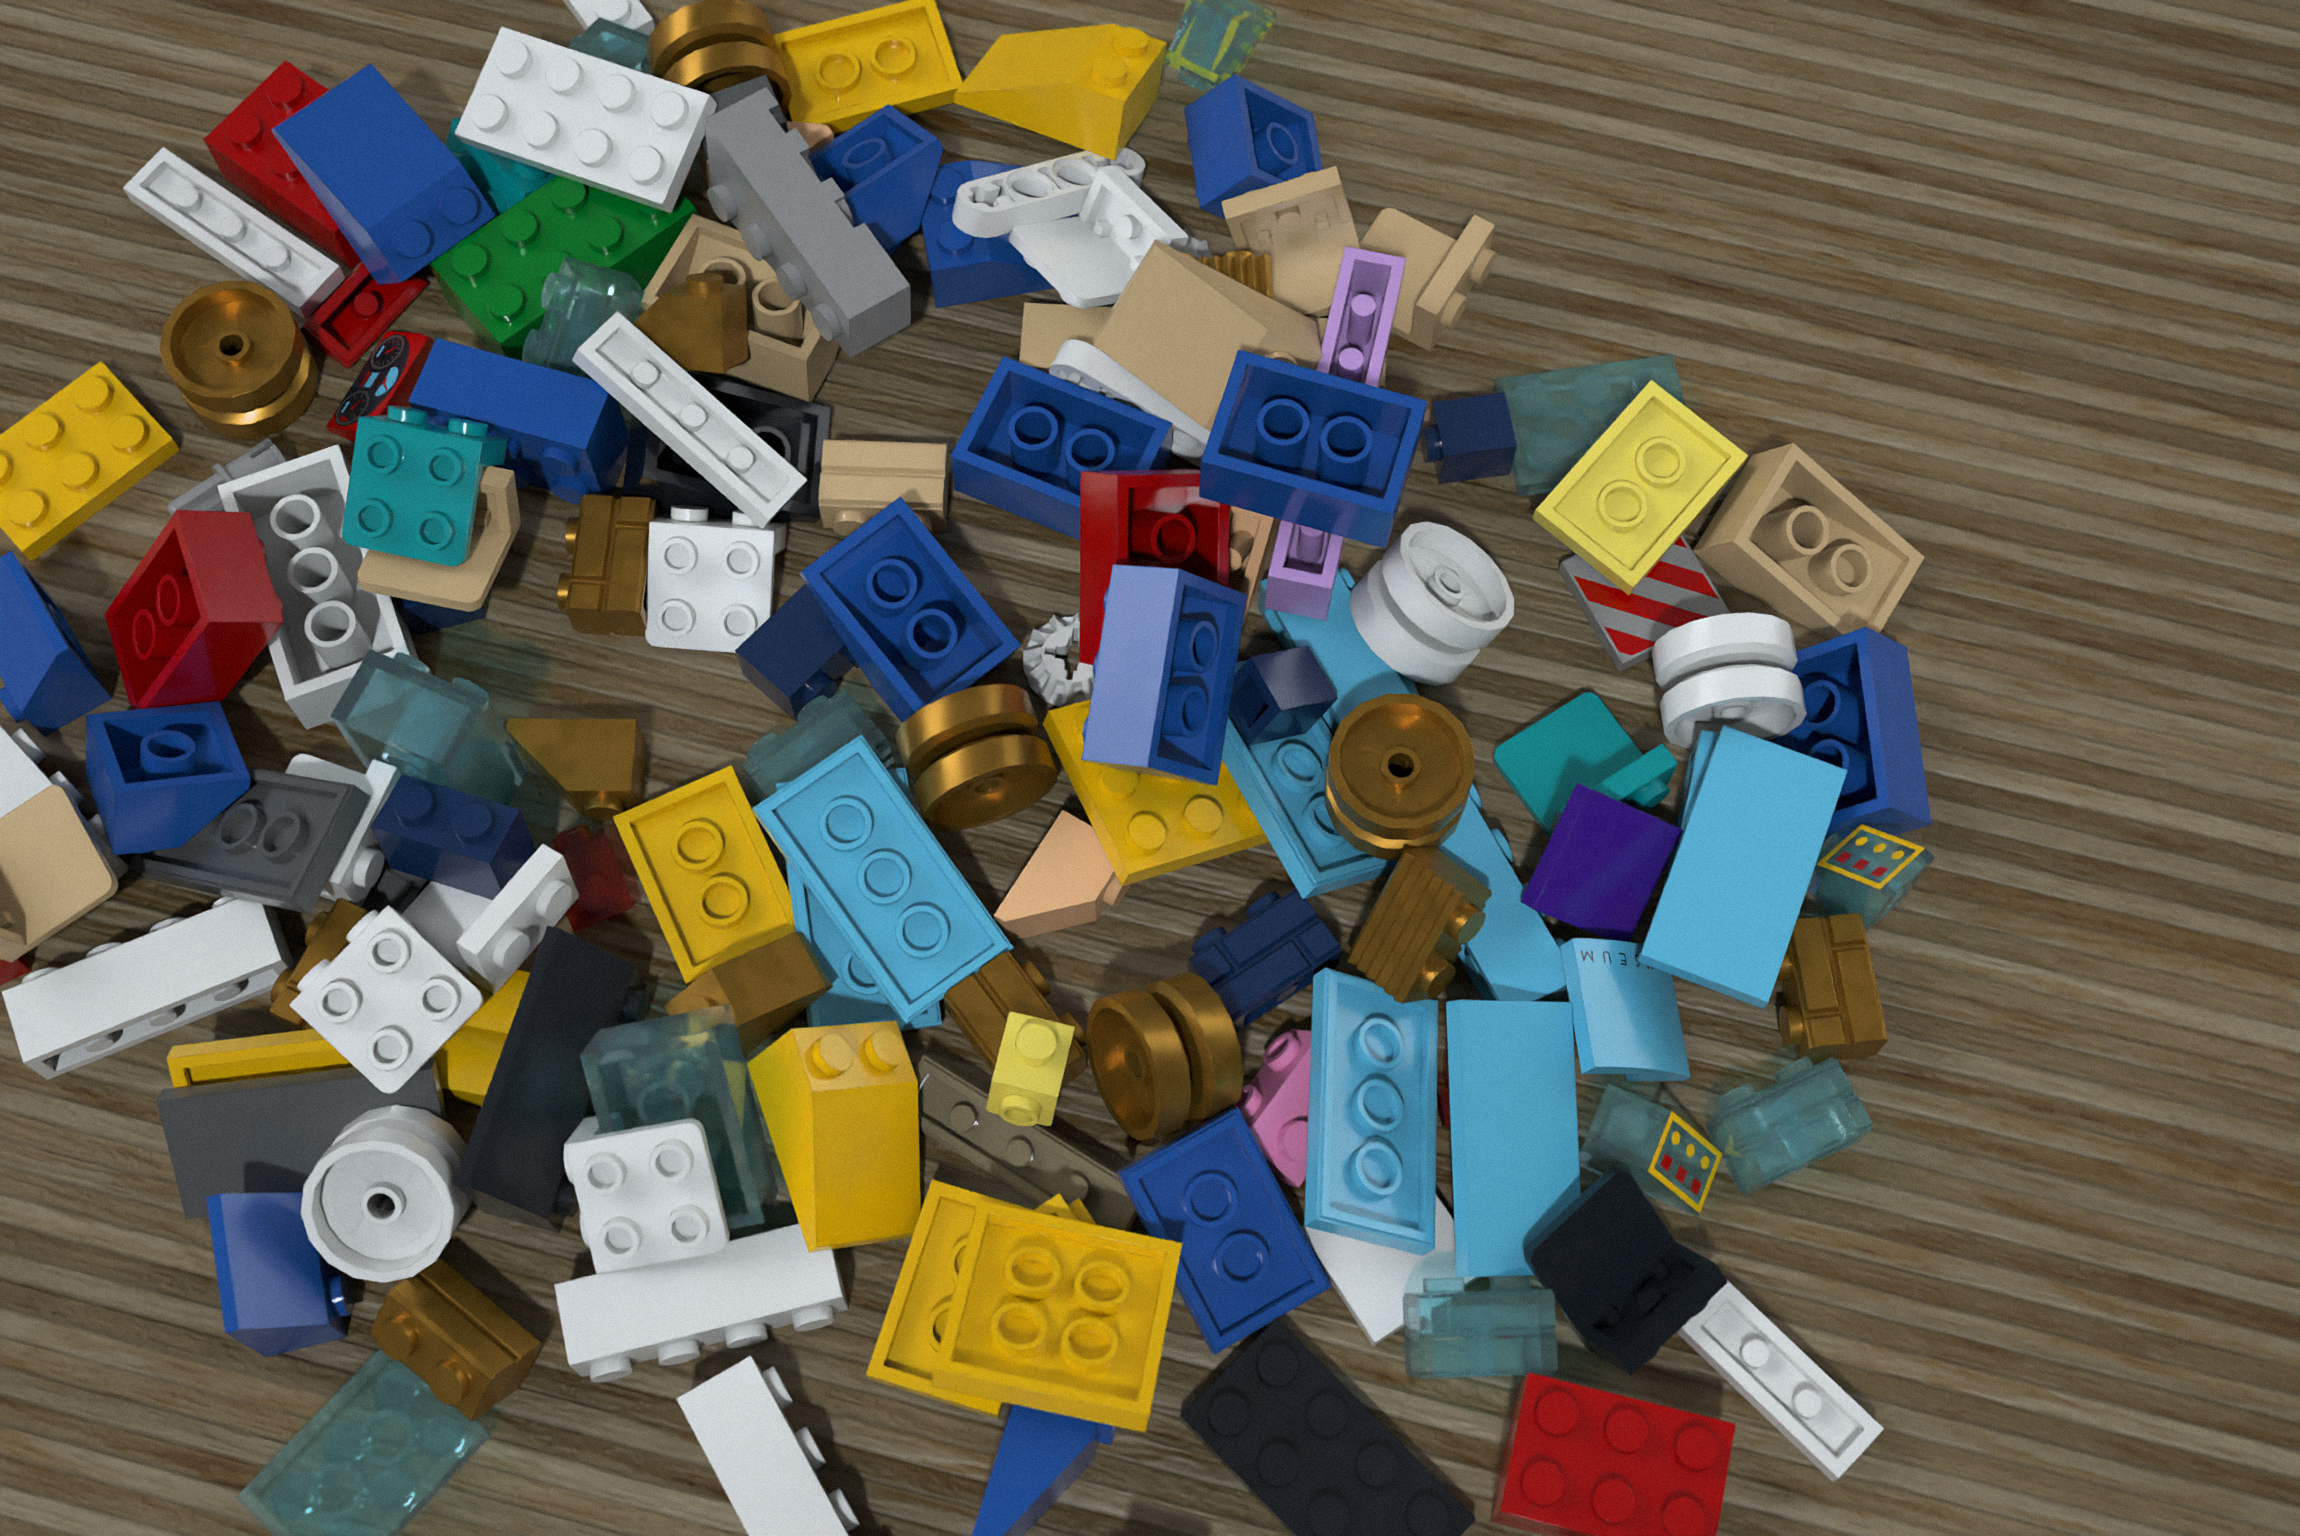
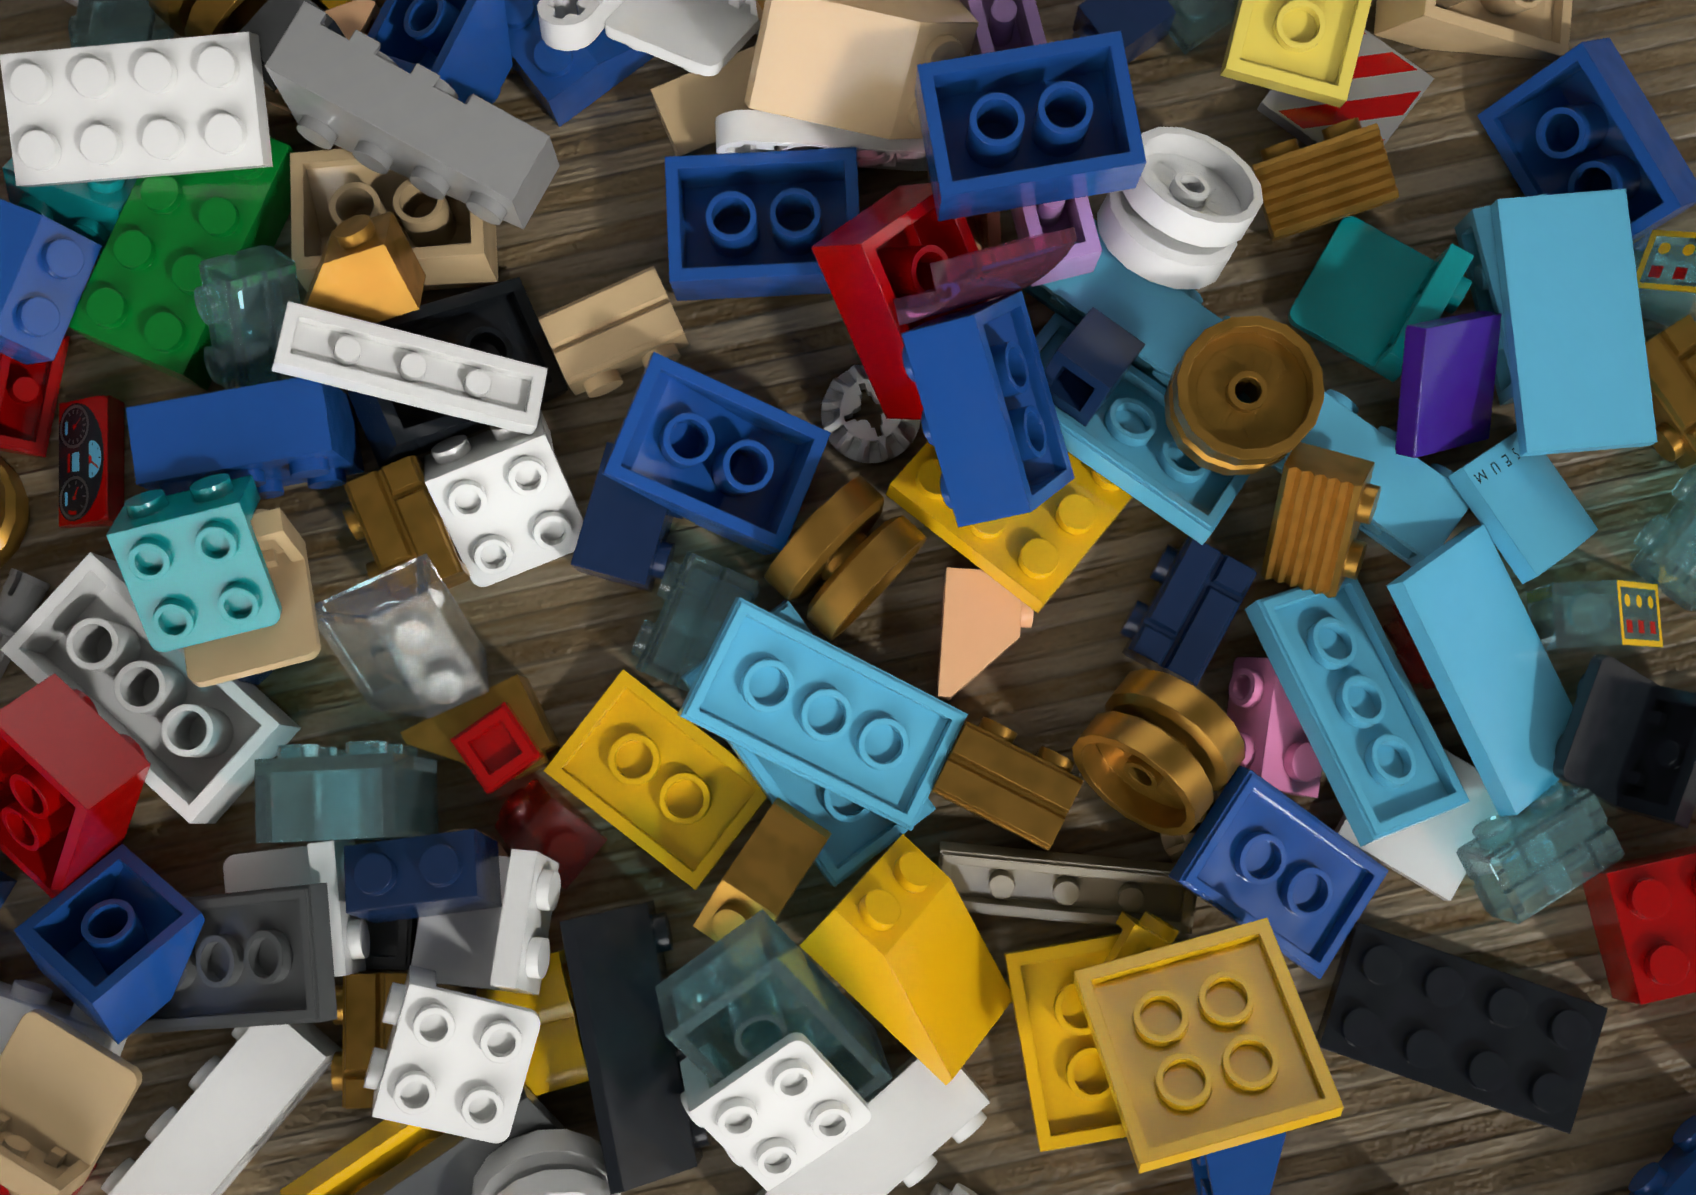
camera: 20 degrees left, 15 degrees up
light yellow bracket [986,1011,1075,1126] -> none
white wheel [1652,612,1807,749] -> none
none -> clear slope [315,553,489,718]
none -> red tile [450,702,545,794]
none -> clear pink slope [893,227,1077,325]
none -> pearl gold brick [1251,118,1399,242]

